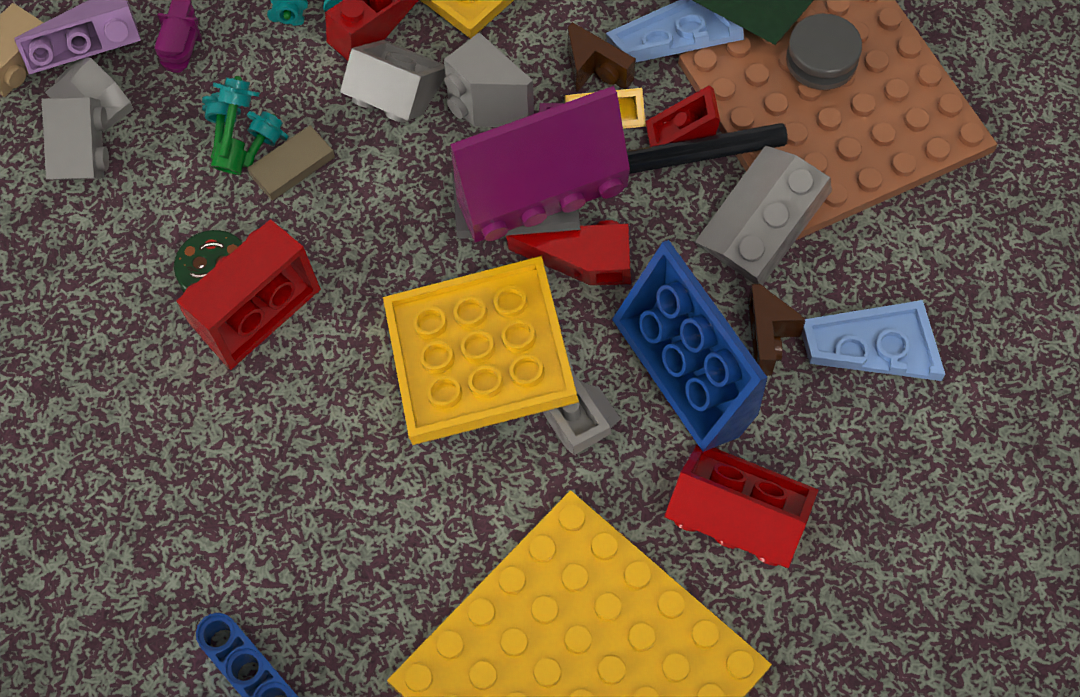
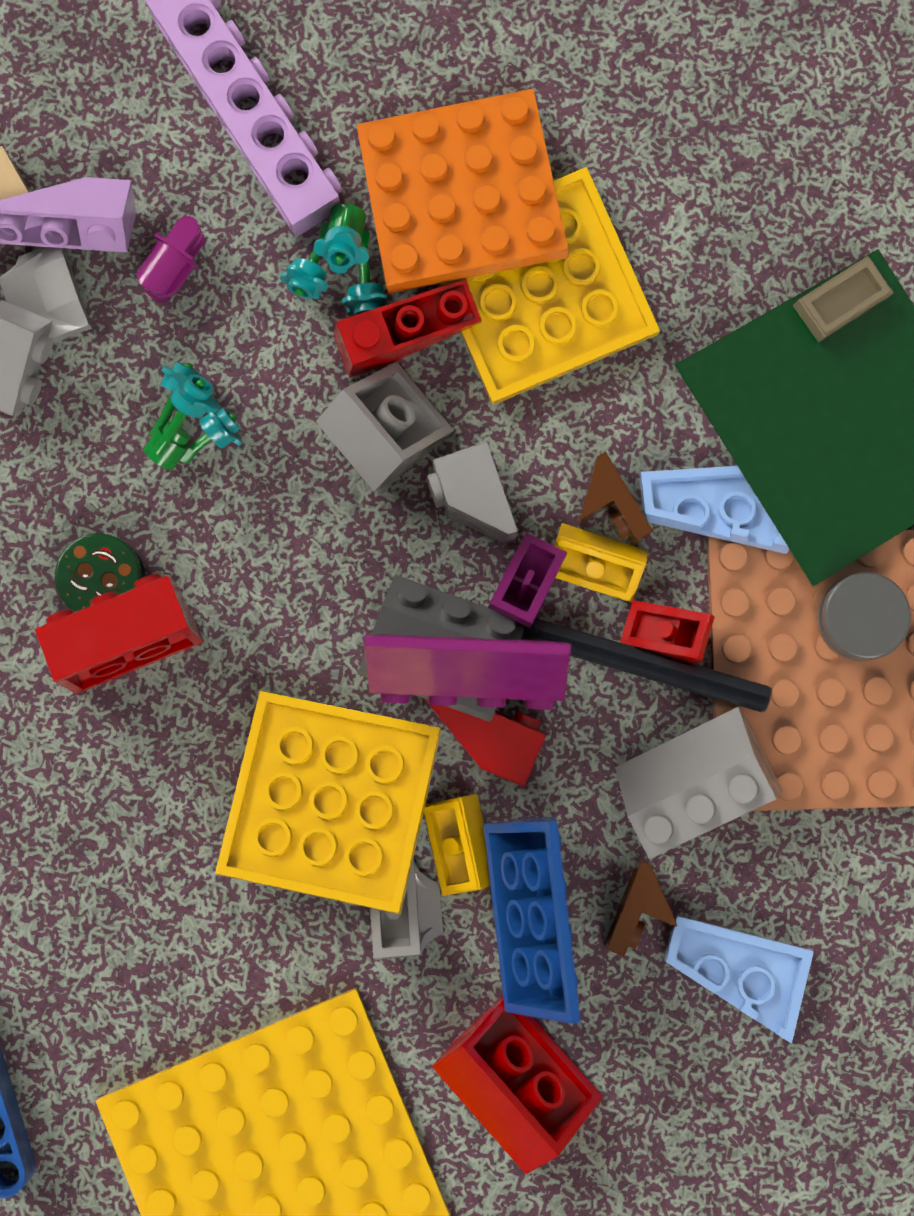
camera: 20 degrees right, 20 degrees up
dark tan tile [247,125,335,201] -> none
none -> yellow slope [424,793,490,896]

